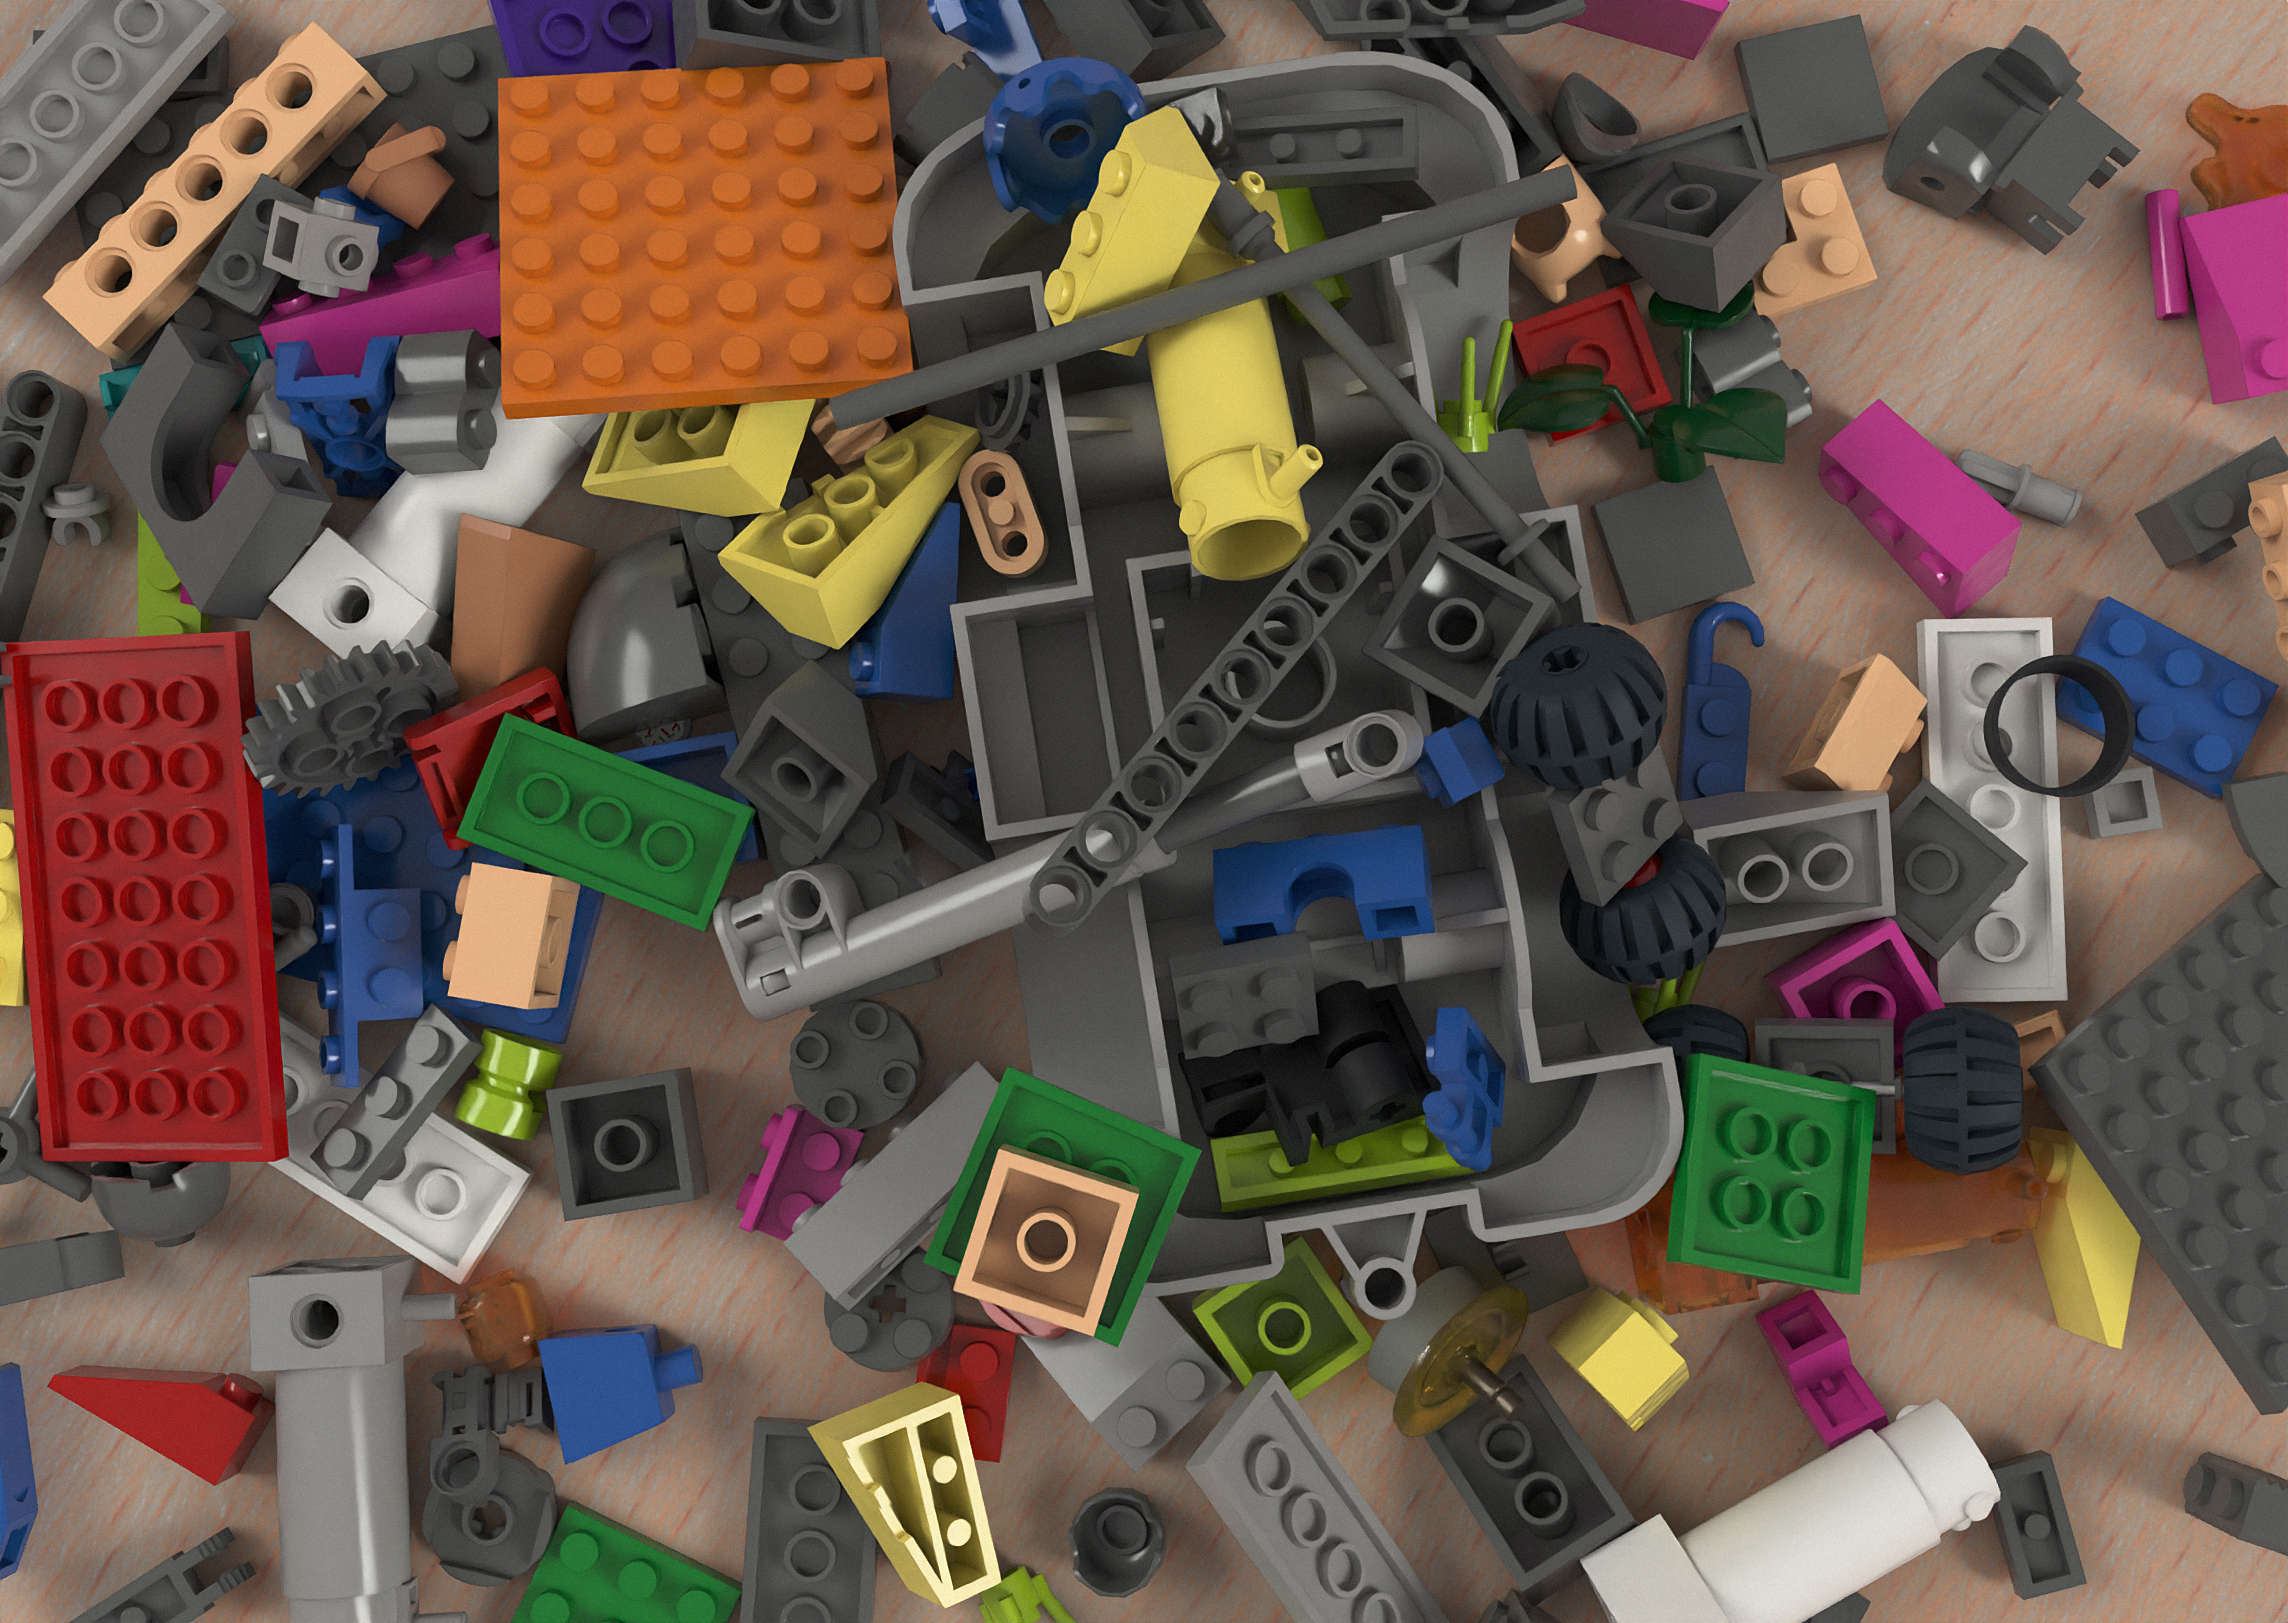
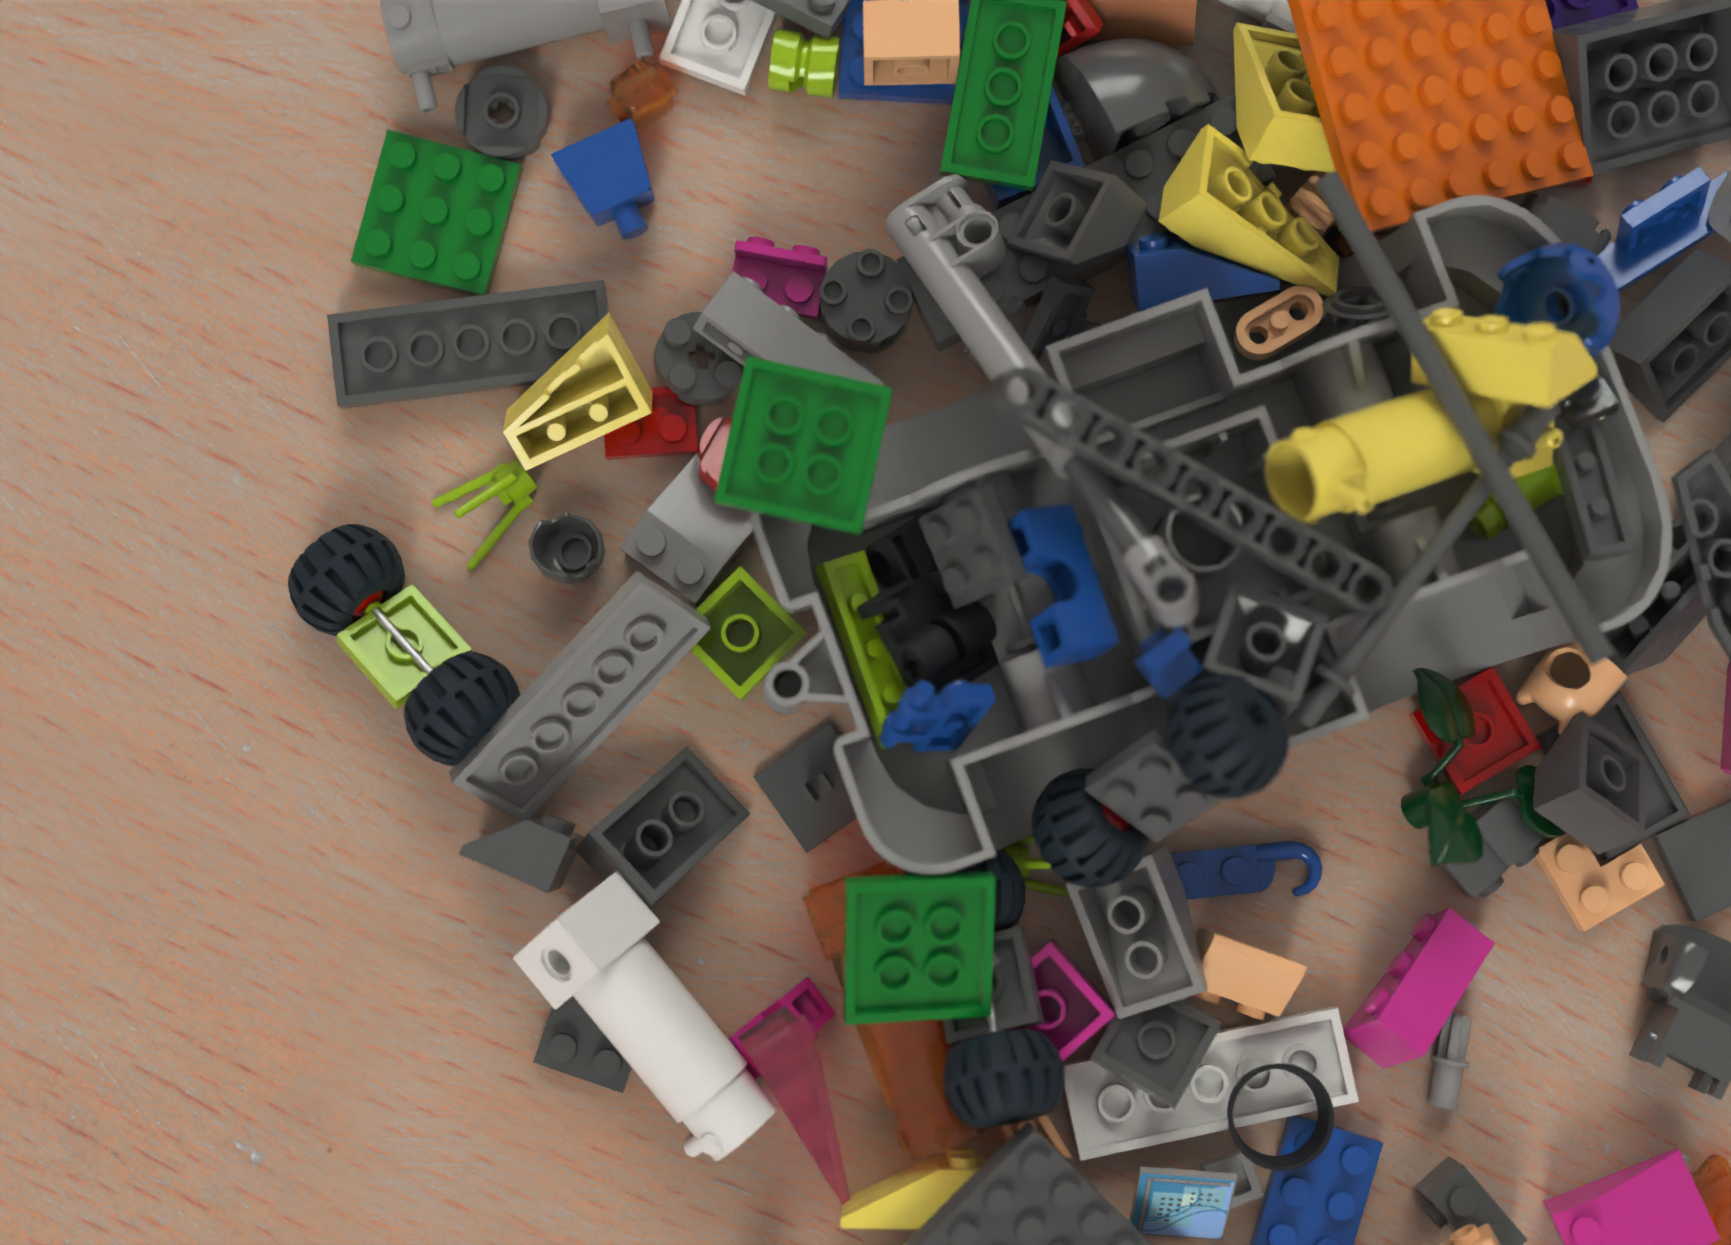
camera: 75 degrees right, 0 degrees up
dark grey piece [430,1364,554,1505] -> none
dark grey brick [546,1067,709,1221] -> none
light nougat brick [953,1143,1140,1337] -> none
piece [1367,1266,1529,1438] -> none
lime plant [1431,319,1513,453] -> none
light yellow wedge [1545,1286,1690,1433] -> none
dark grey cap [1551,72,1642,165] -> none
dark grey tile [1590,464,1755,626] -> none
dark grey plate [1988,1450,2087,1600] -> none
dark pink piece [2145,189,2190,321] -> none
none -> clear pink slope [737,1005,850,1204]
none -> piece [1129,1166,1237,1240]

